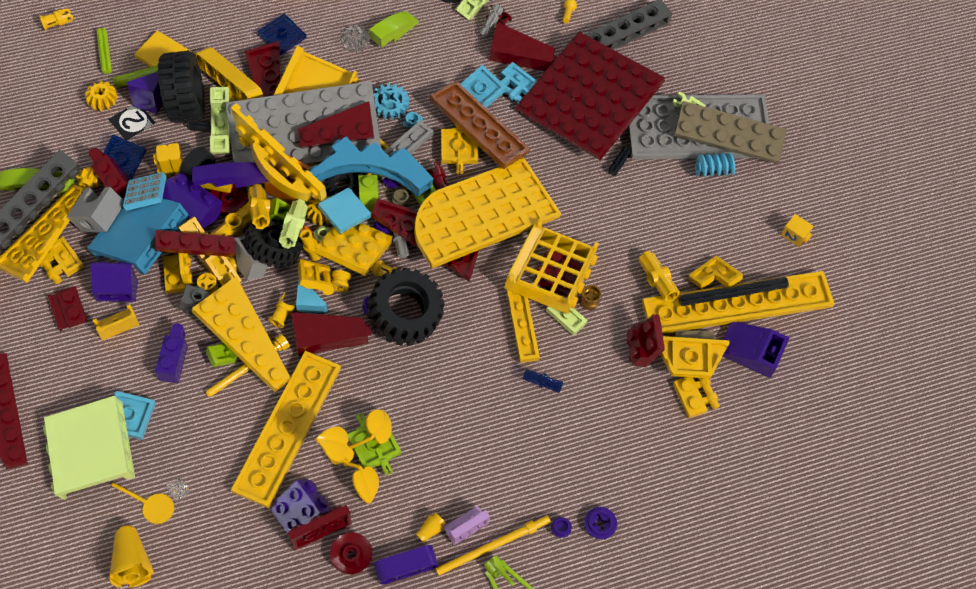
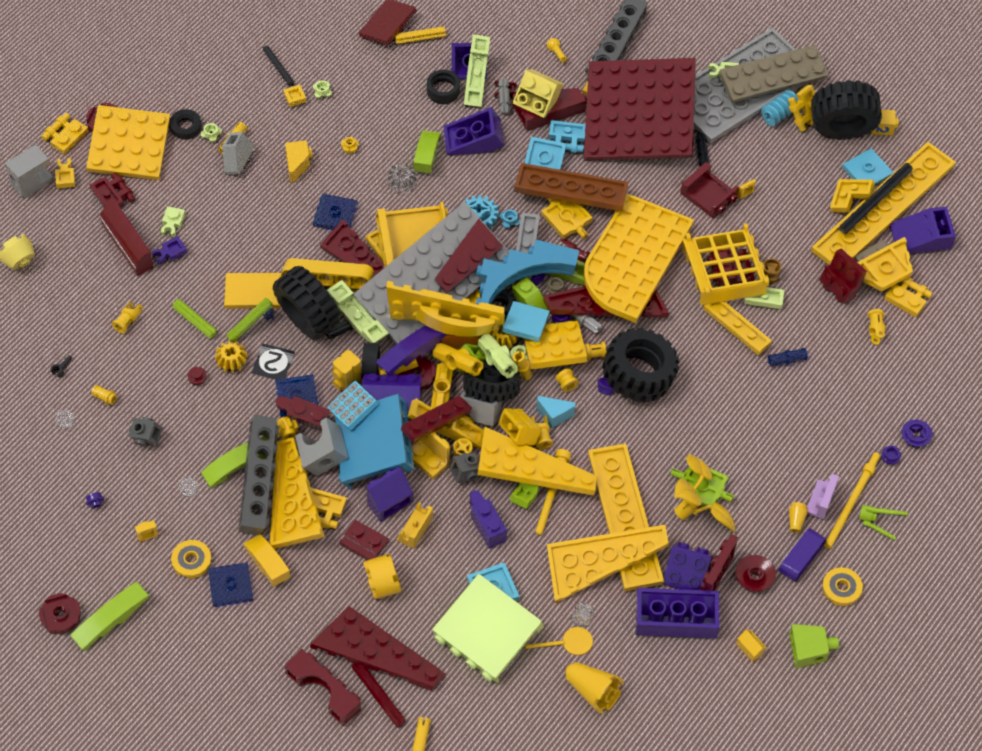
camera: 30 degrees left, 5 degrees down
dark purple slope [127,71,163,114] -> none
dark red slope [291,313,371,356] -> none
yellow plate [298,259,334,295] -> none
yellow piece [639,251,680,303] -> none
none -> dark red plate [187,367,207,385]
none -> yellow brick [363,553,402,599]
none -> dark purple slope [443,107,504,155]
none -> yellow brick [498,408,541,445]
none -> light yellow slope [513,69,564,118]
none -> yellow wing [547,525,669,603]
none -> dark purple slope [636,588,719,639]
none -> dark red panel [680,162,739,218]
none -> yellow slope [738,179,756,199]
none -> yellow plate [788,85,815,132]
none -> black tyre [811,80,882,140]
none -> medium azure plate [842,148,894,186]
none -> yellow piece [867,309,886,345]

